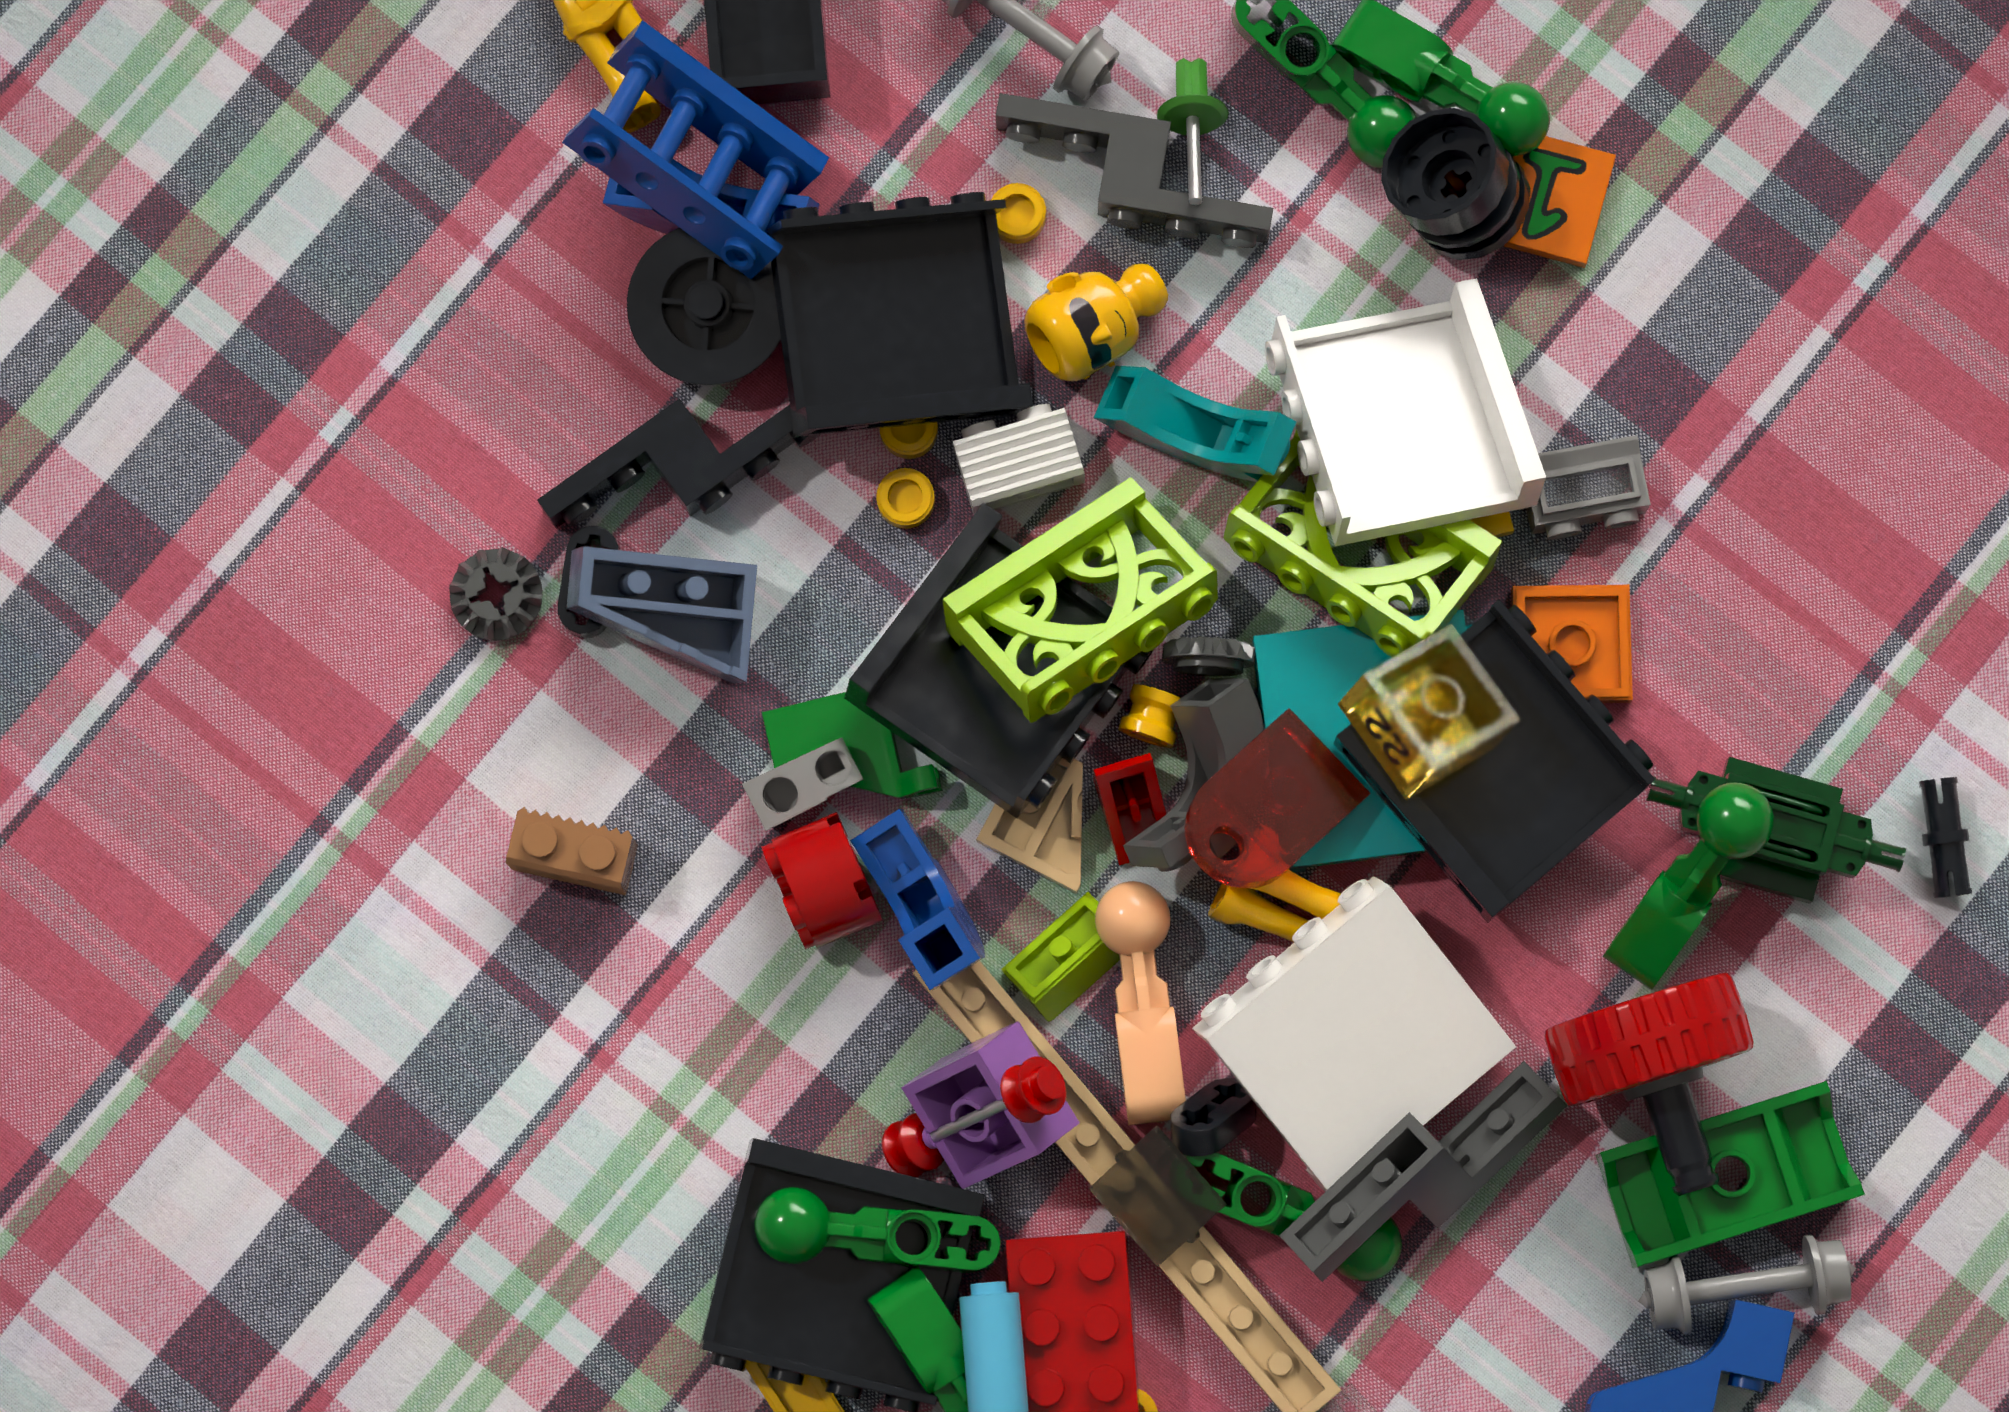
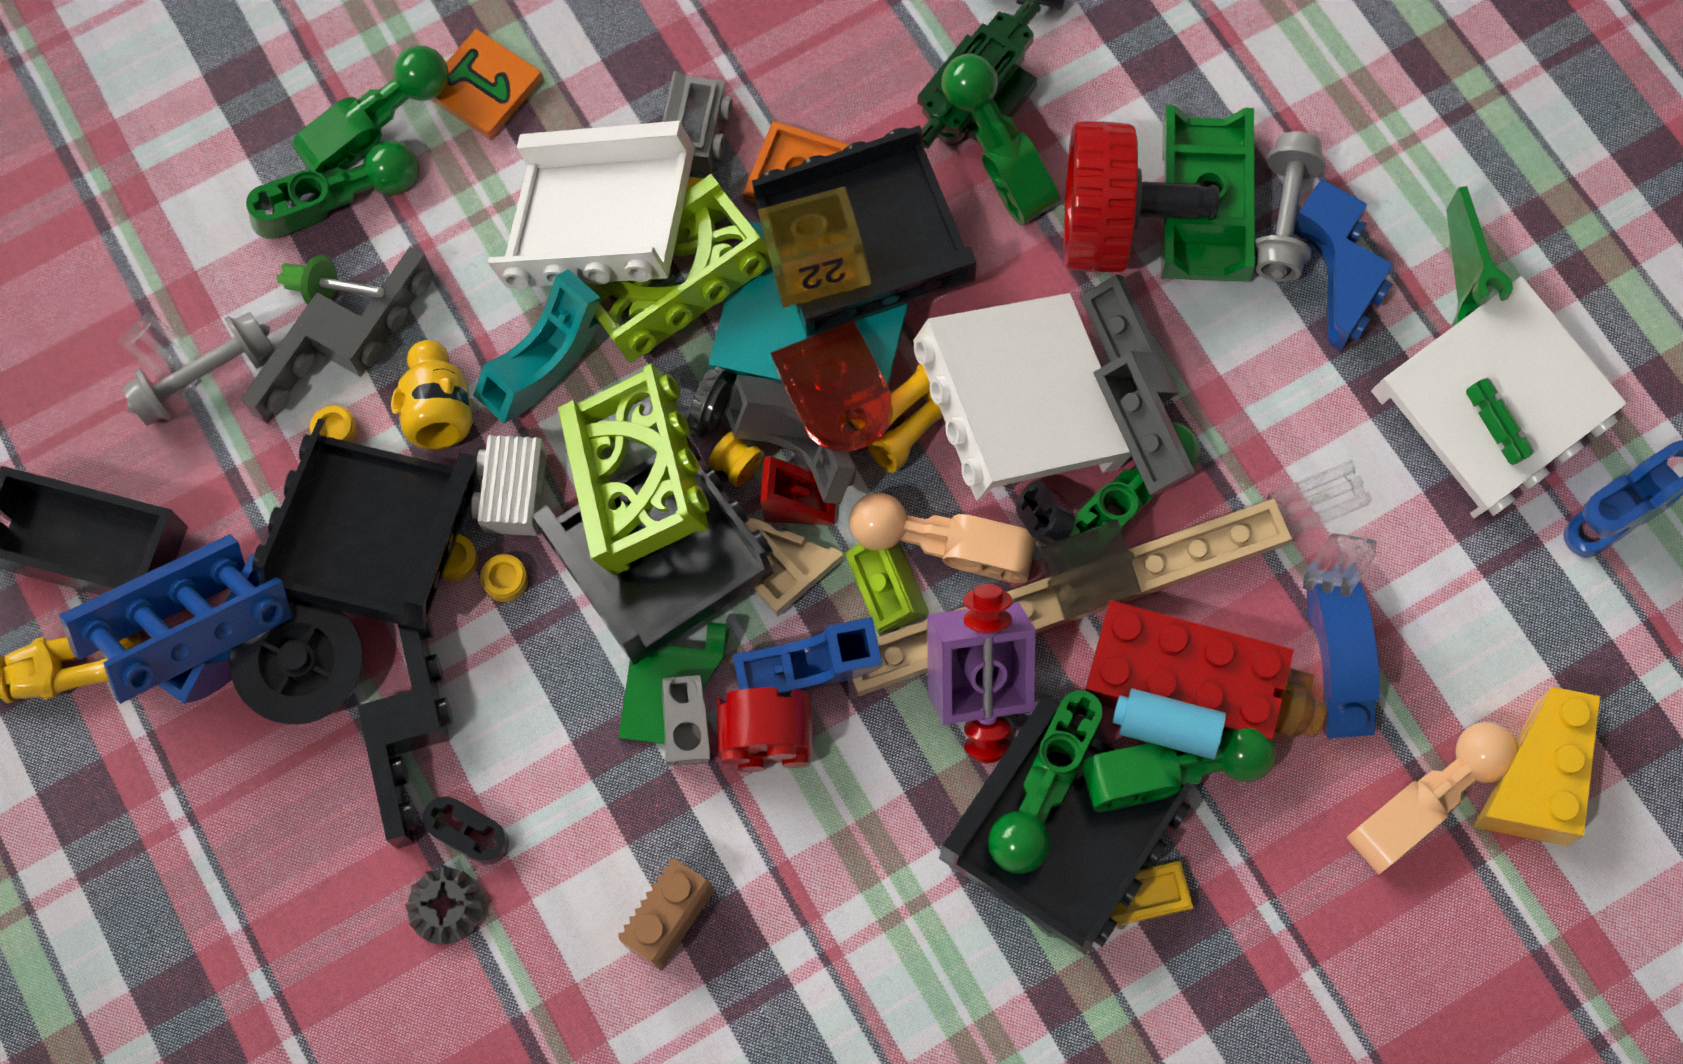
camera: 70 degrees left, 10 degrees down
sand blue wedge [567,546,757,684] -> none
black wheel [1381,108,1530,260] -> none

